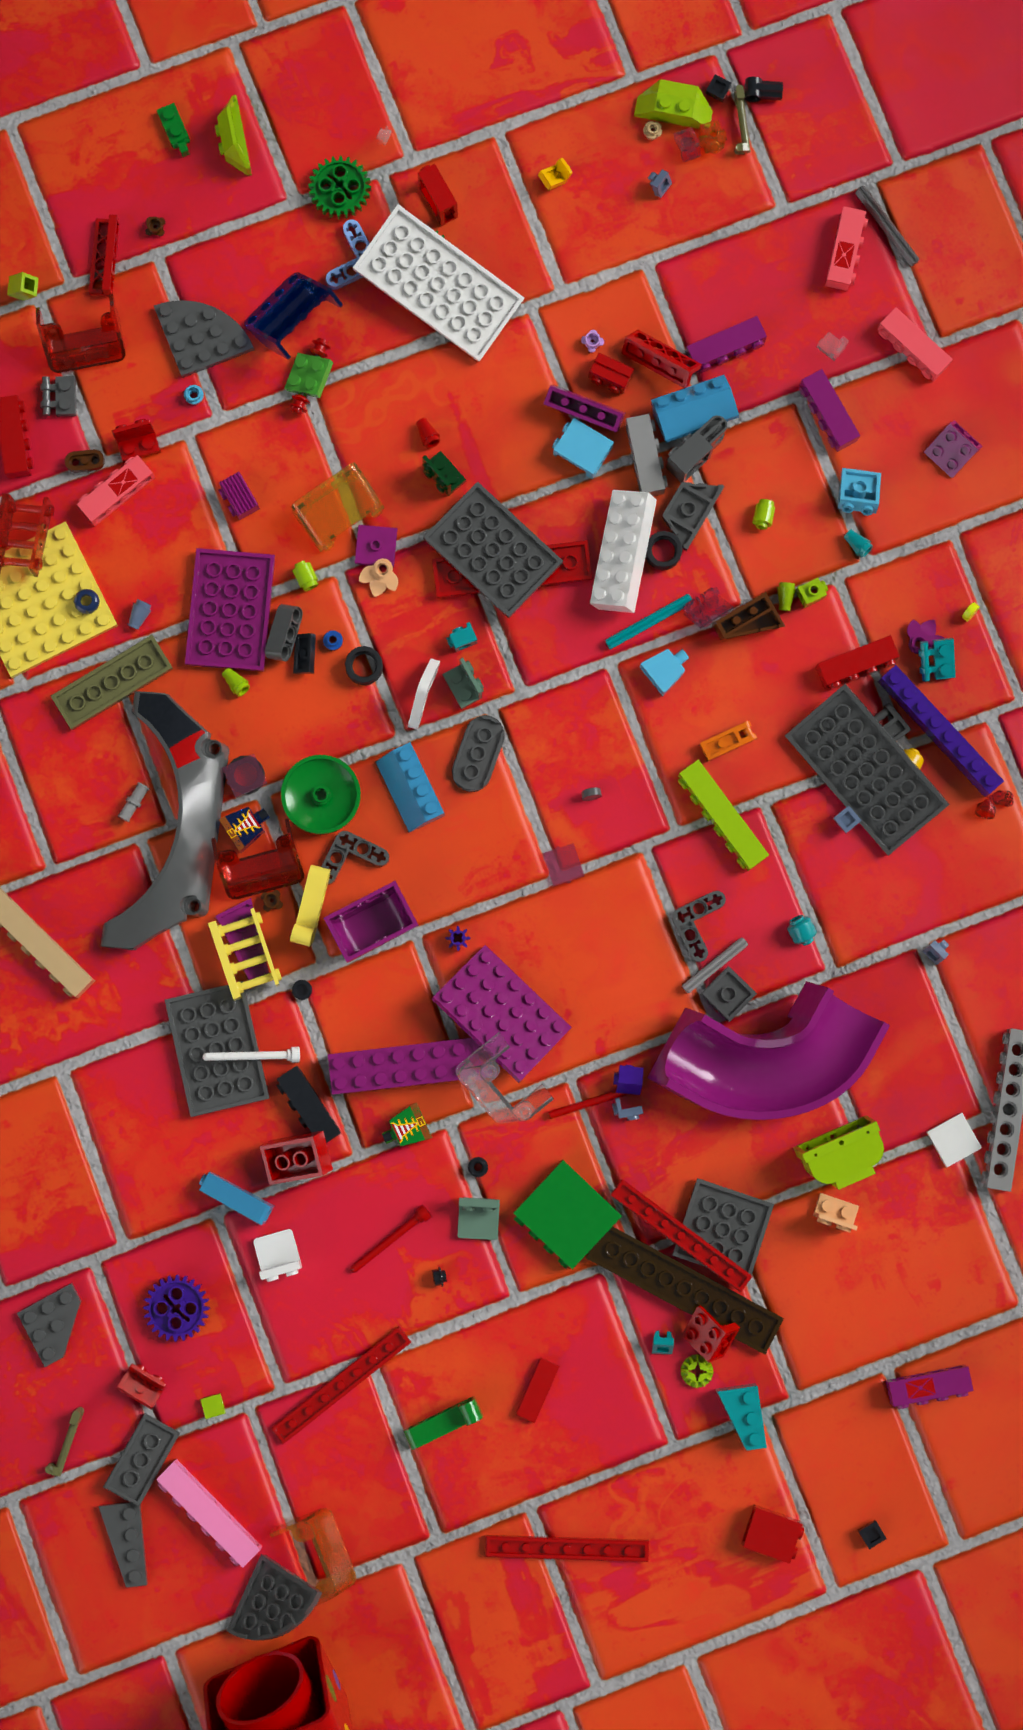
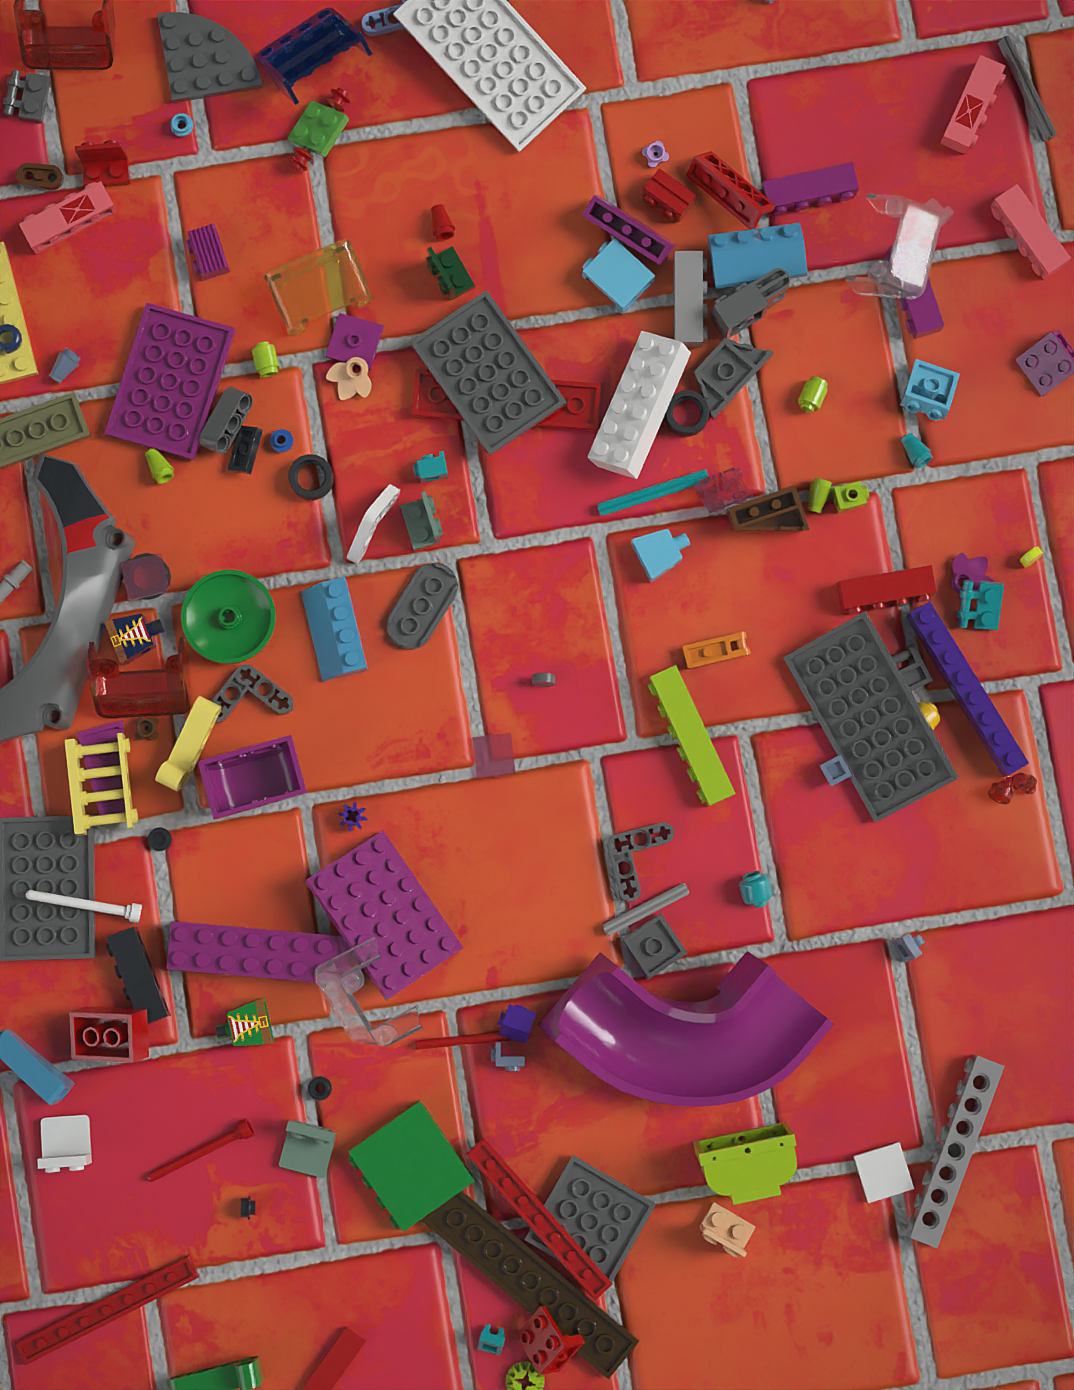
camera: 15 degrees right, 0 degrees up
none -> clear windscreen [845,194,942,299]

